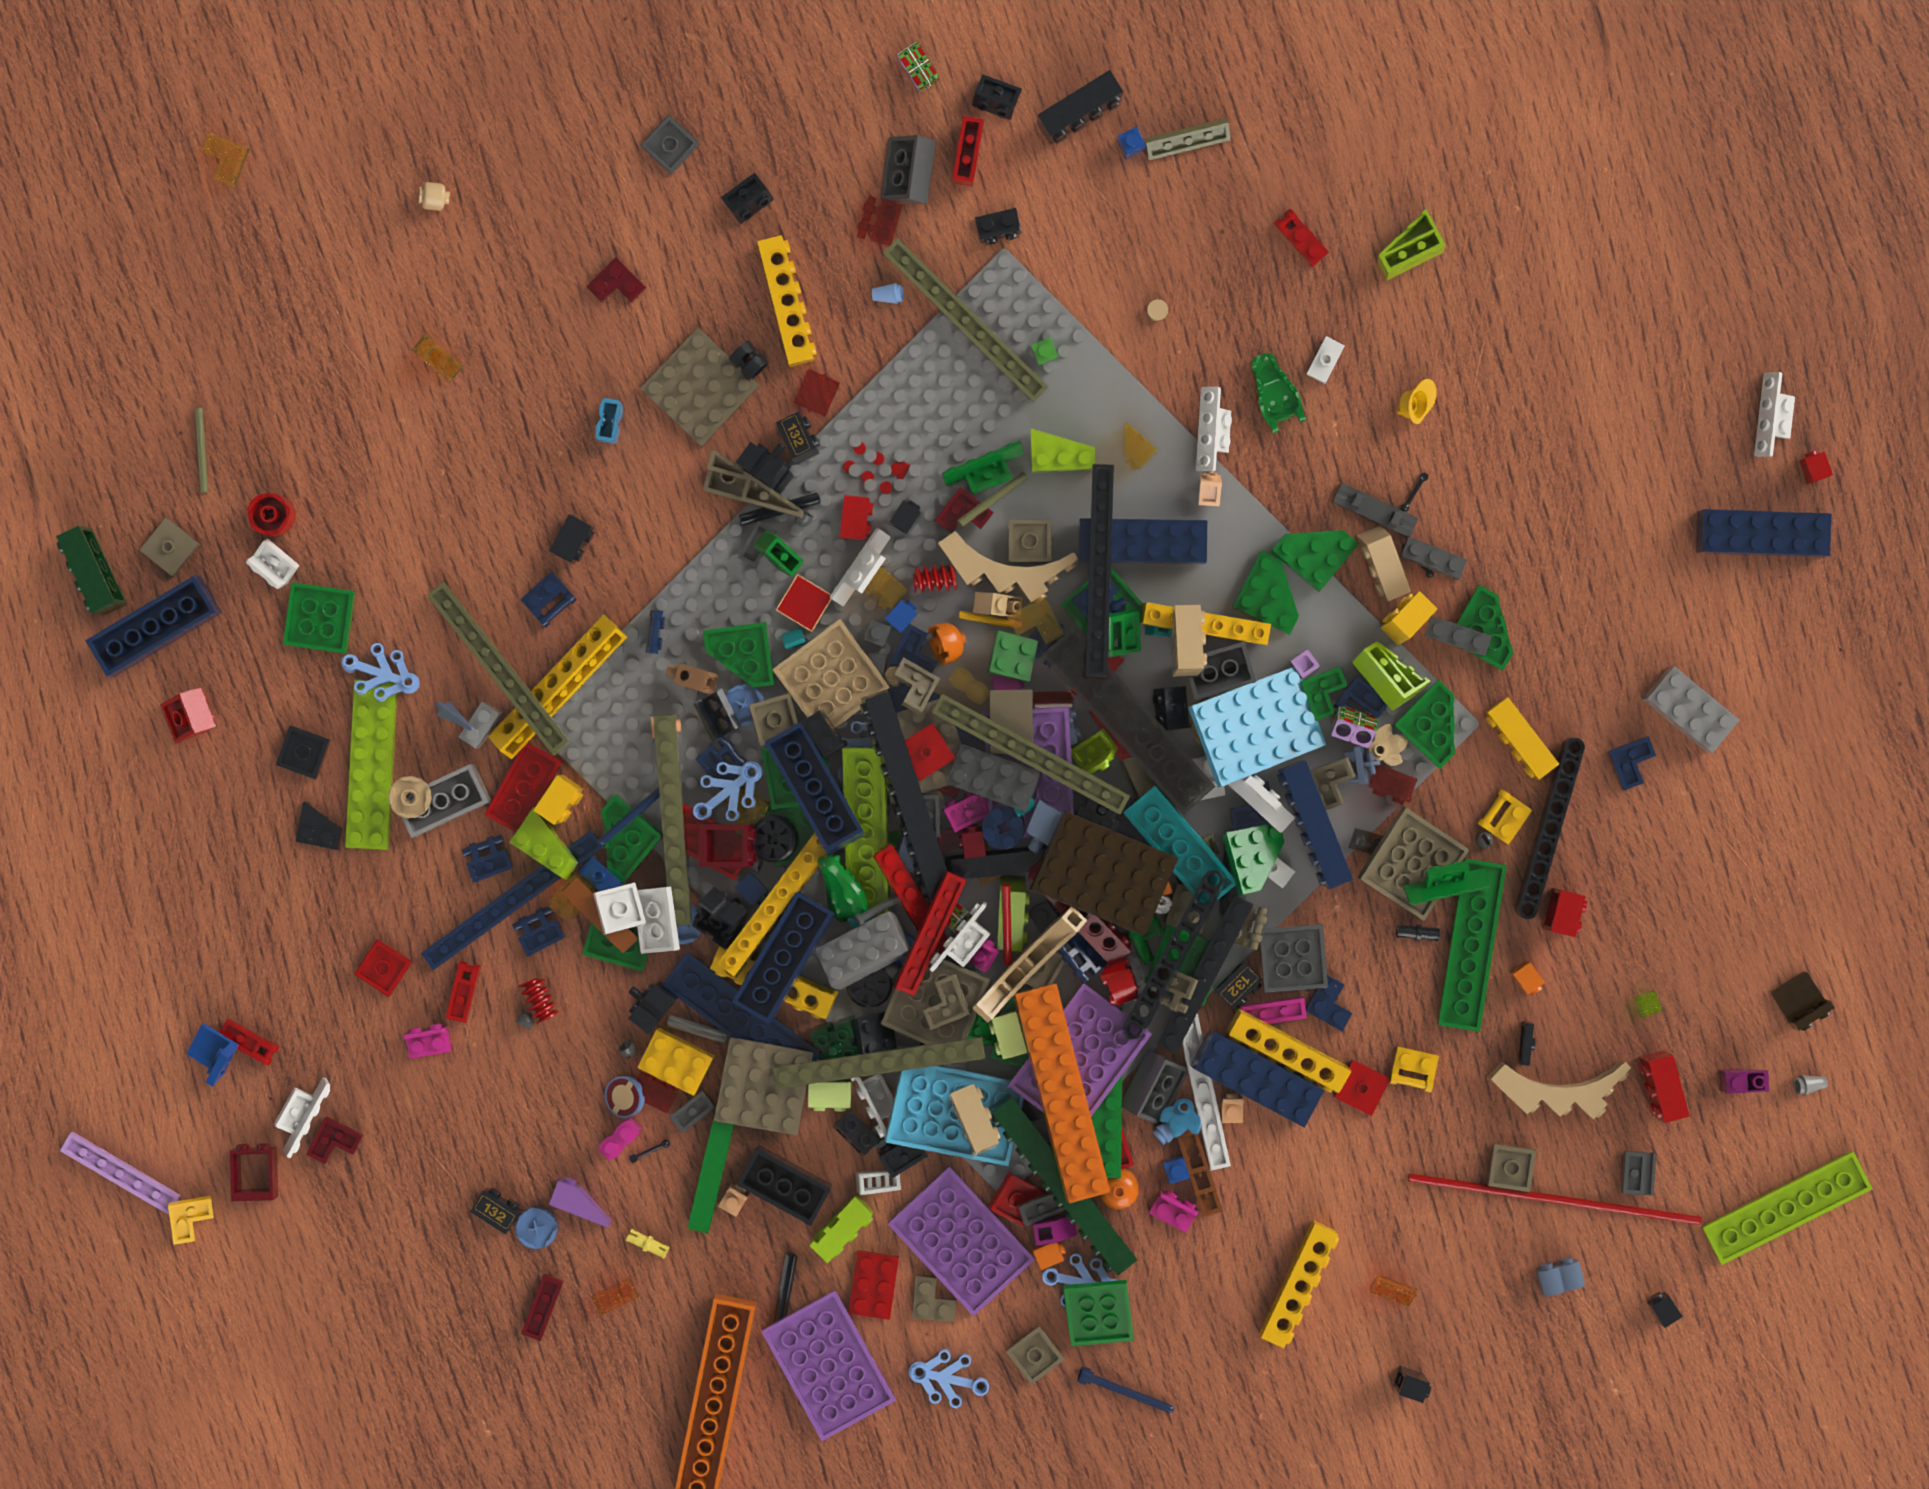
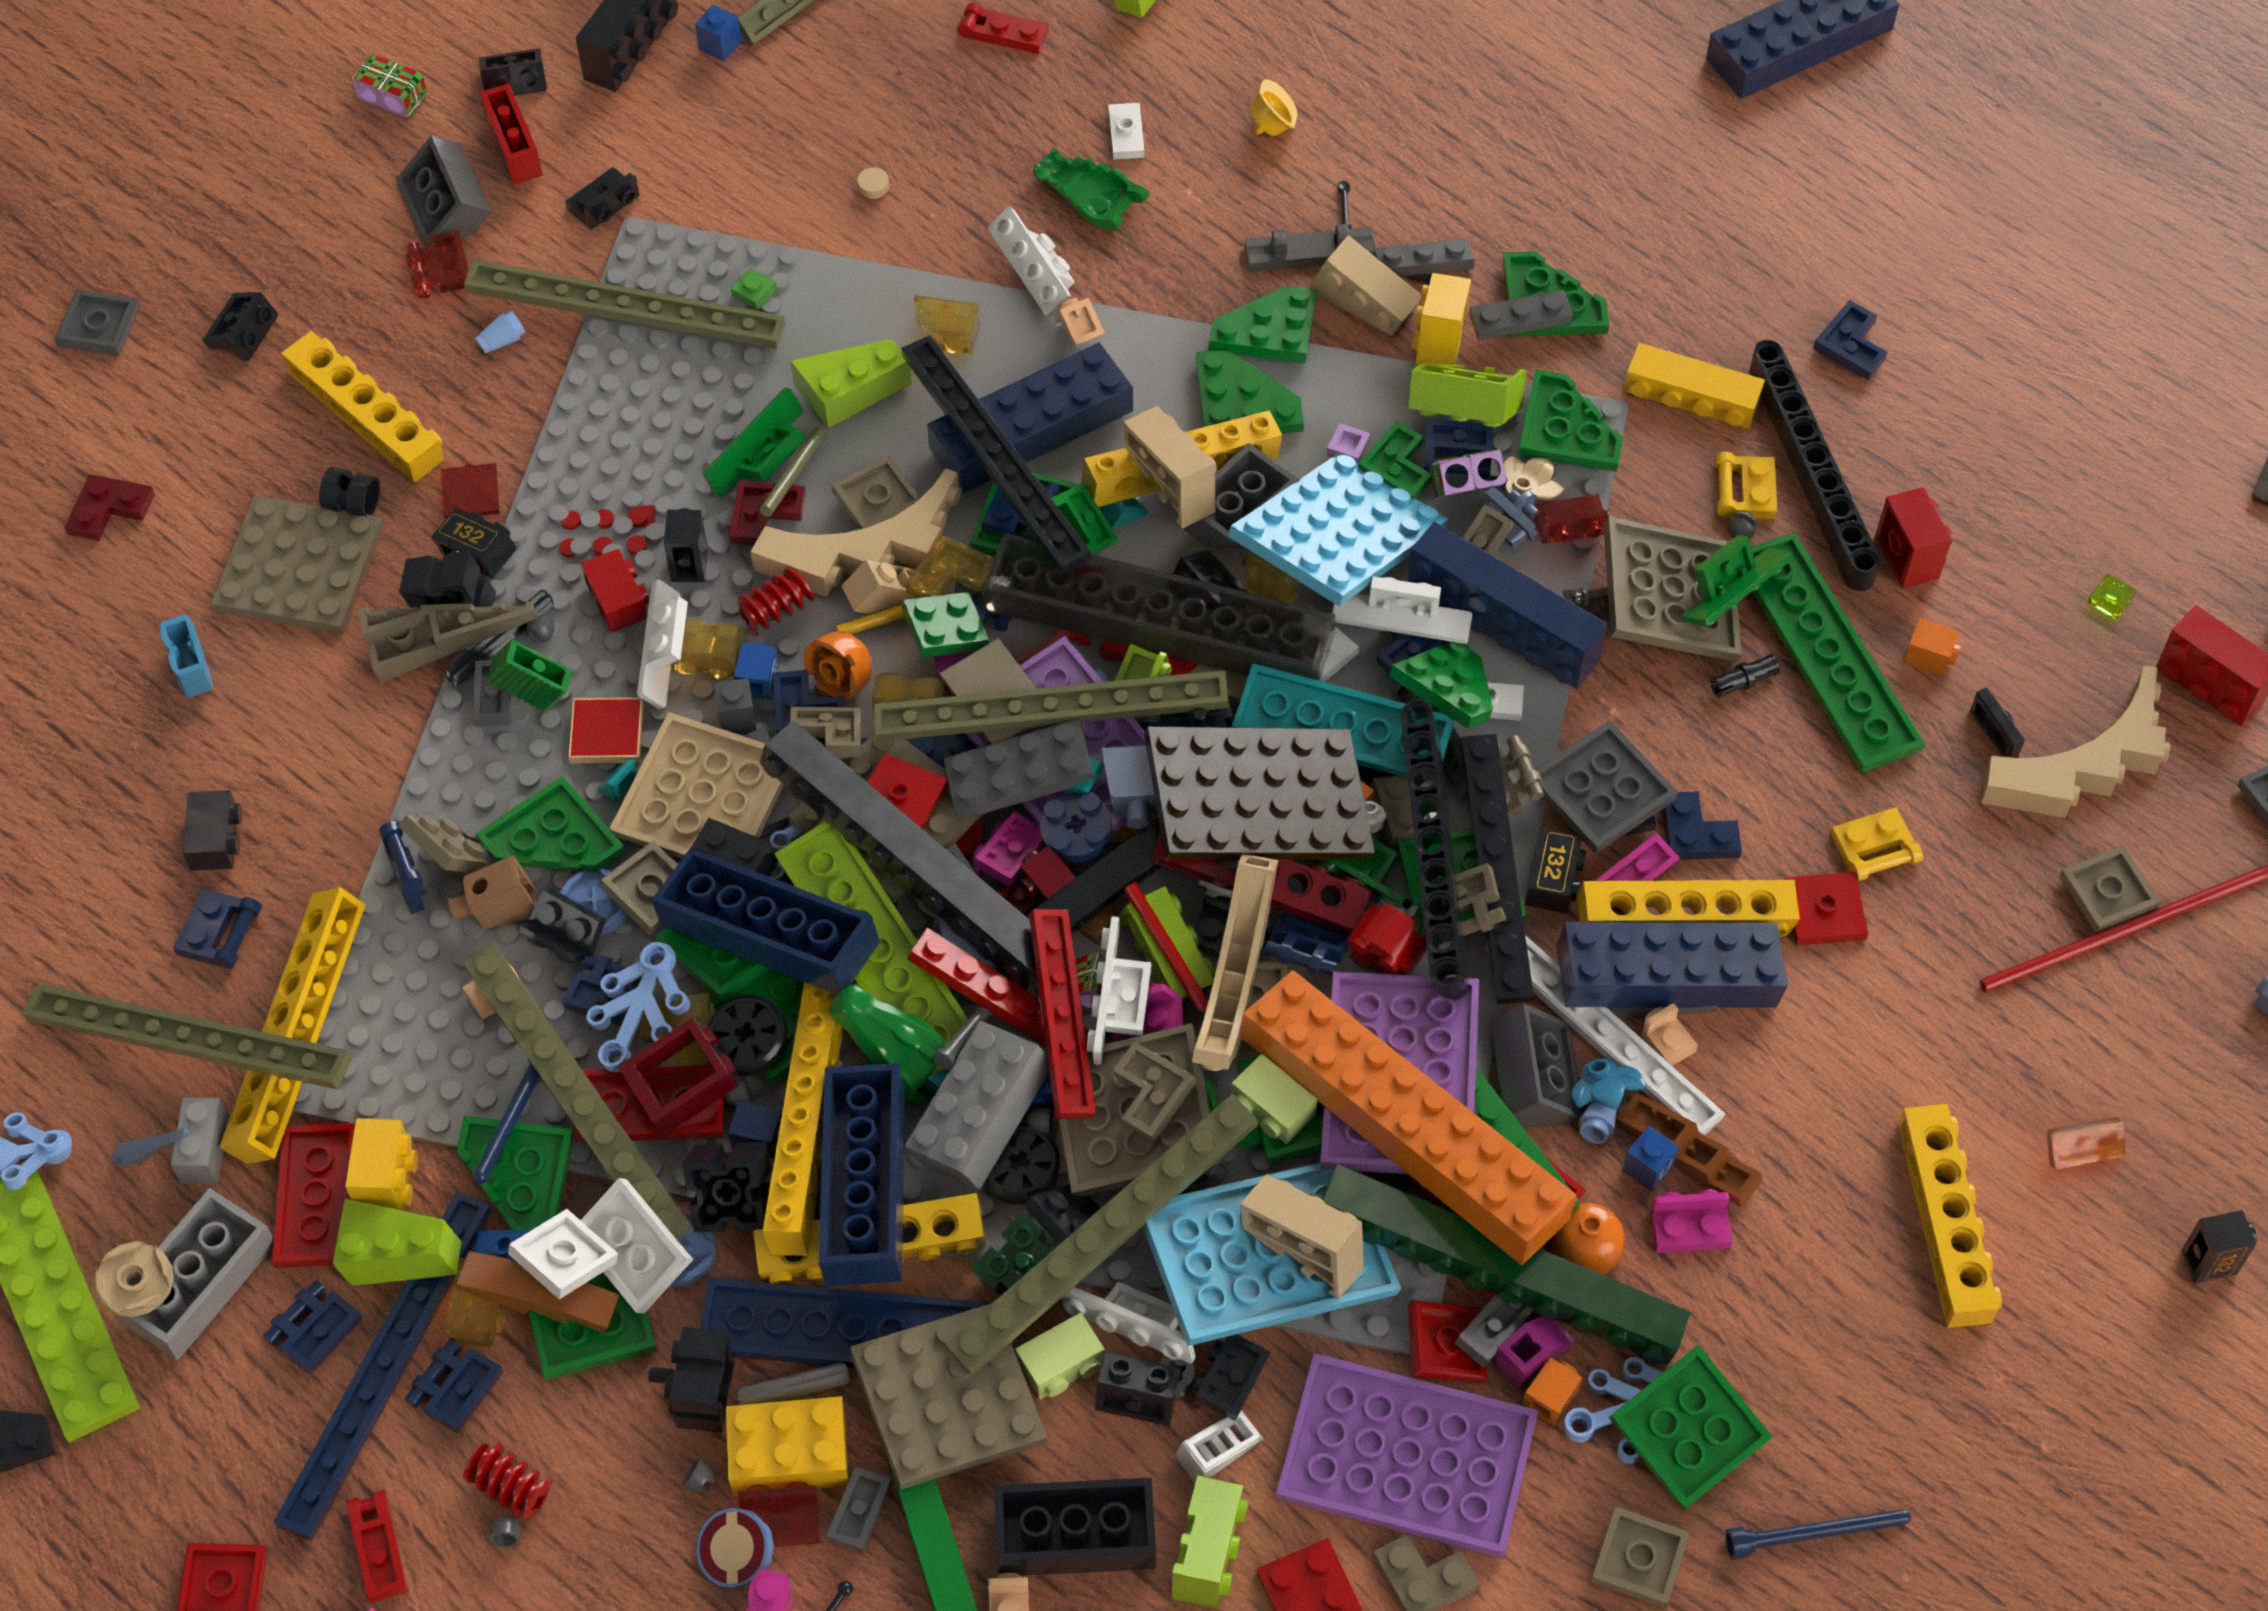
camera: 35 degrees left, 30 degrees down
light grey brick [1642,666,1740,753] -> none
none -> dark tan plate [398,815,492,873]

